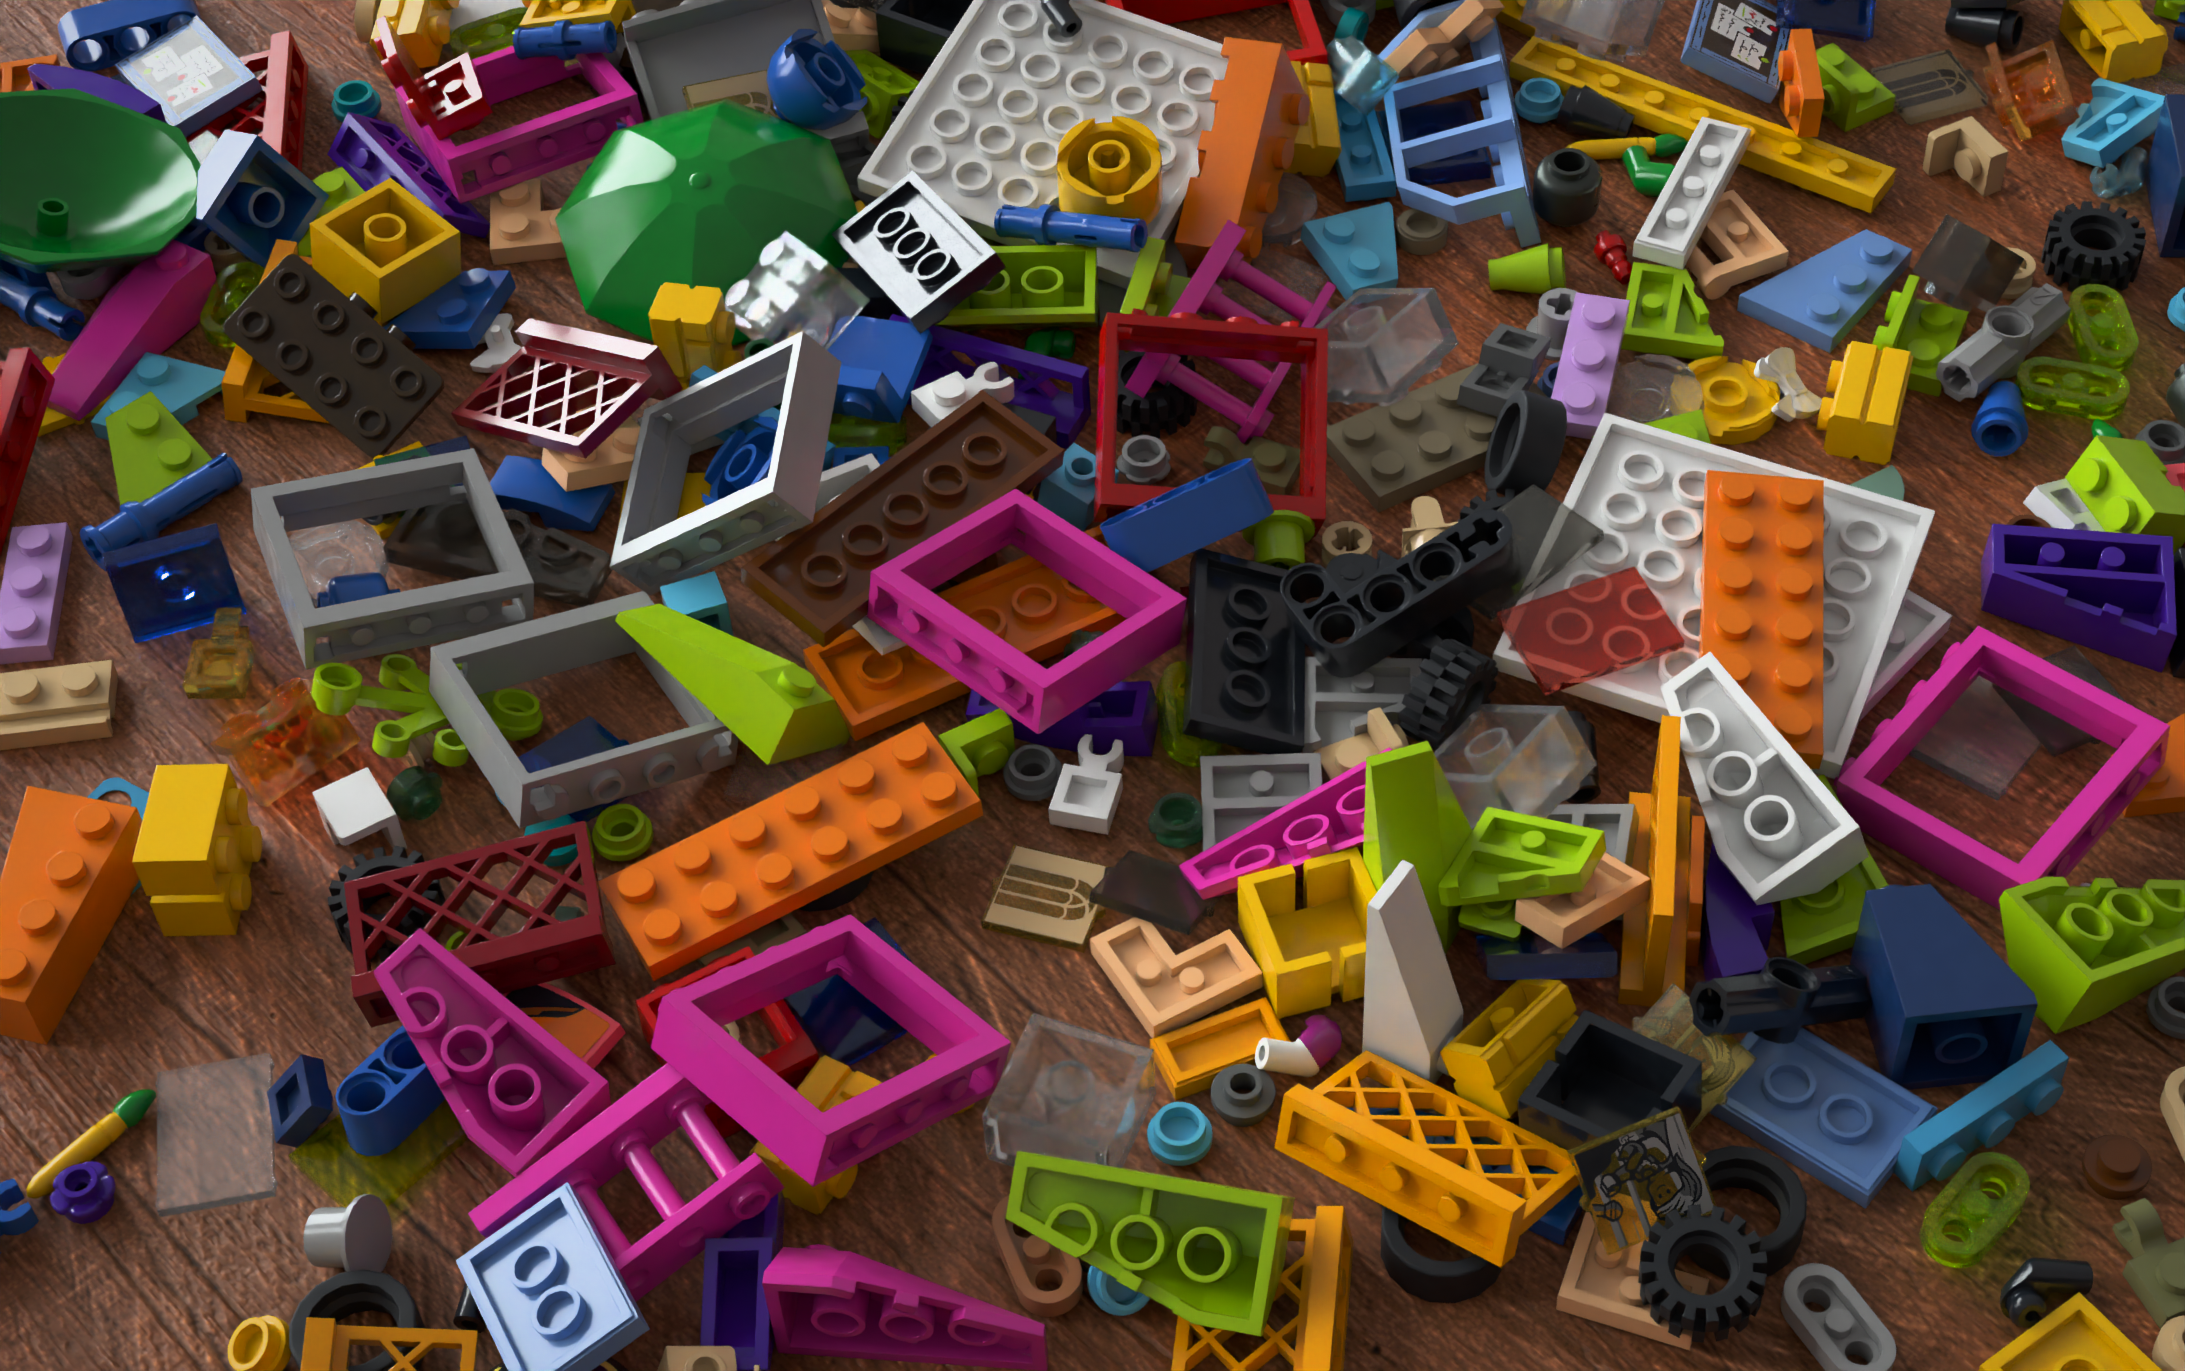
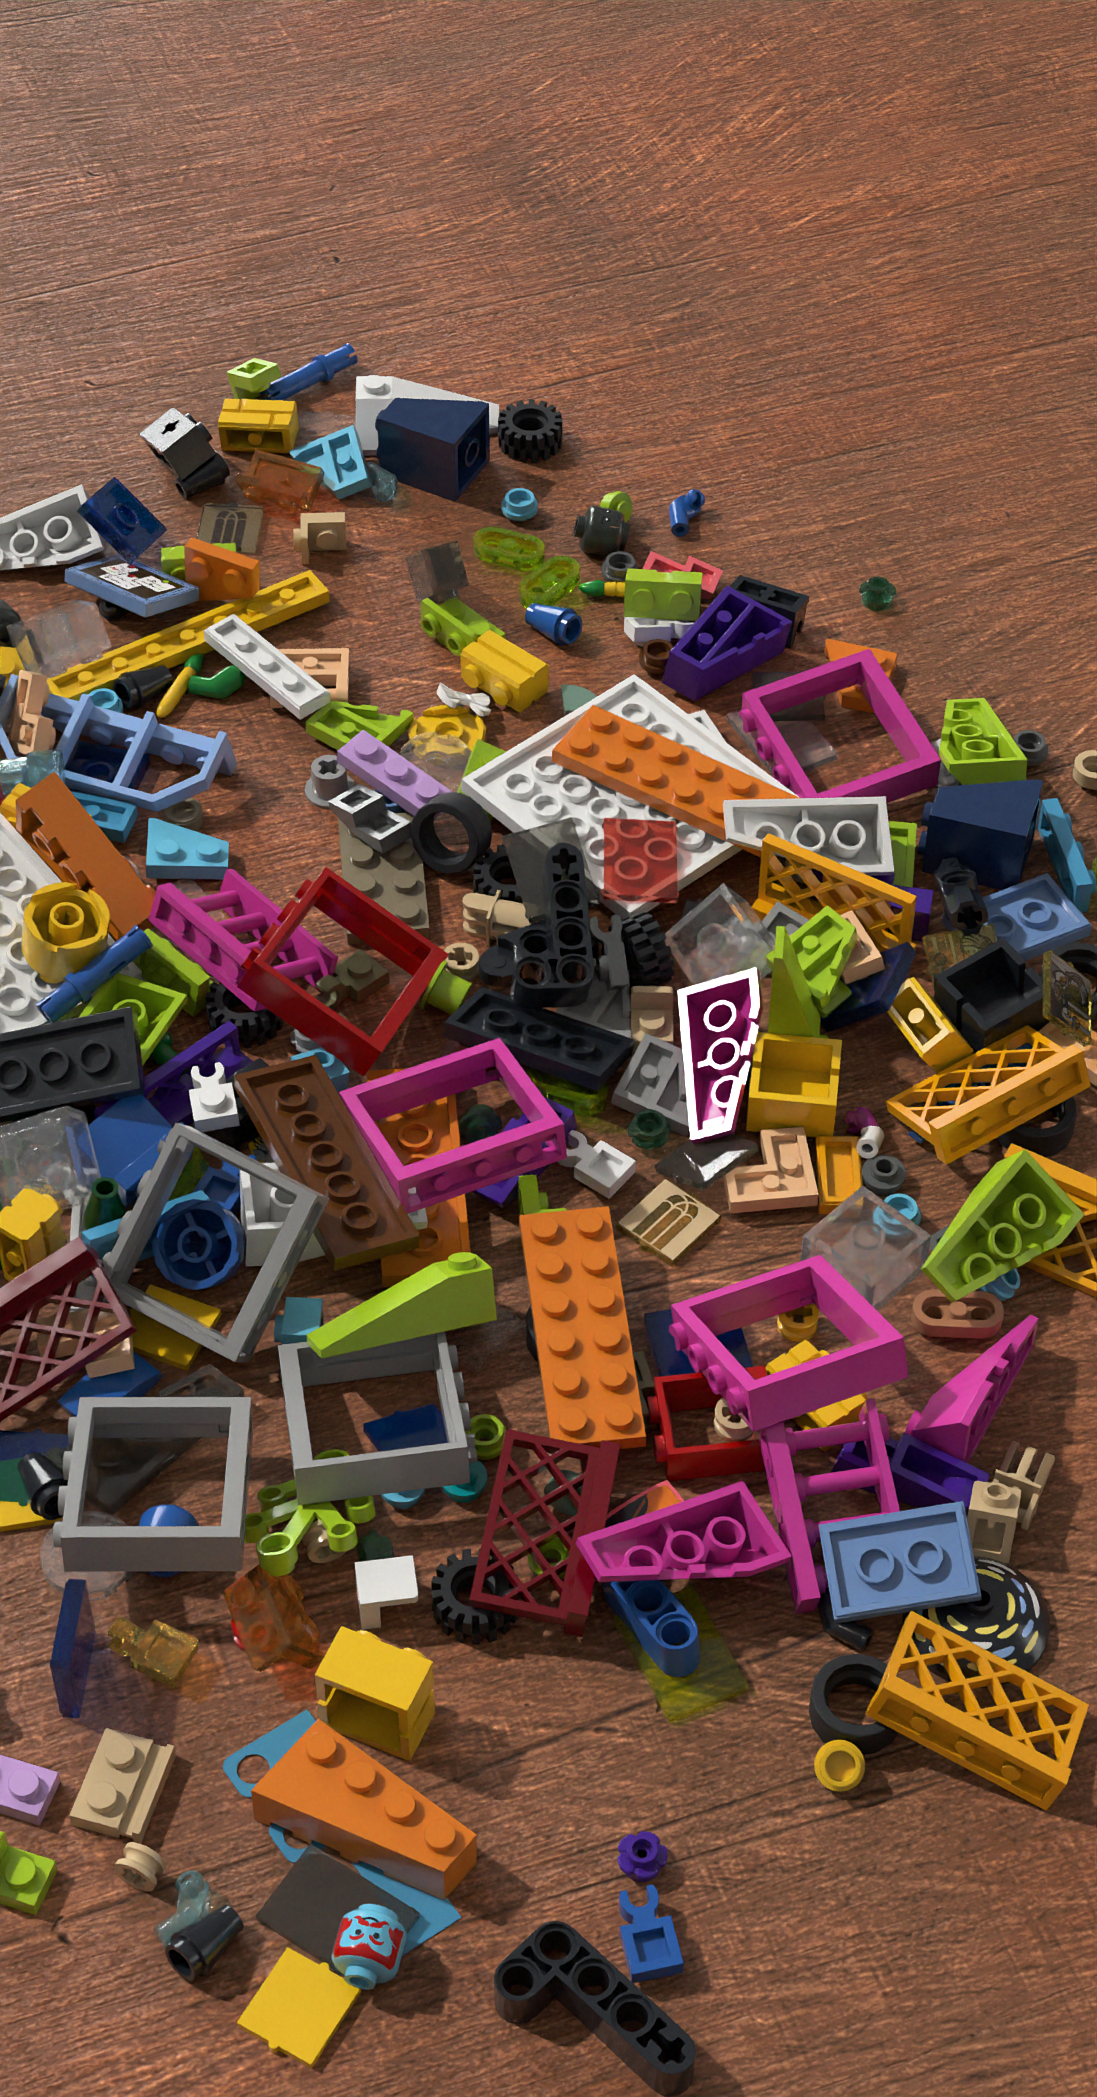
camera: 70 degrees left, 0 degrees up
yellow piece [26,1089,157,1199] -> none
clear piece [155,1053,278,1217] -> none
dark blue plate [267,1054,333,1148] -> none
light grey piece [303,1194,393,1272] -> none
dark grey plate [1003,744,1062,801] -> none
blue beam [1100,458,1274,573] -> none
clear brick [1300,288,1459,406] -> none
white wedge [1362,860,1464,1084] -> none
lime cone [1488,243,1566,294] -> none
pearl dark grey head [1532,148,1602,227] -> none
red piece [1594,230,1632,284] -> none
medium blue wing [1737,229,1913,353] -> none
light grey piece [1936,283,2071,402] -> none
black tyre [2041,201,2146,296] -> none
none -> dark grey plate [589,914,629,991]

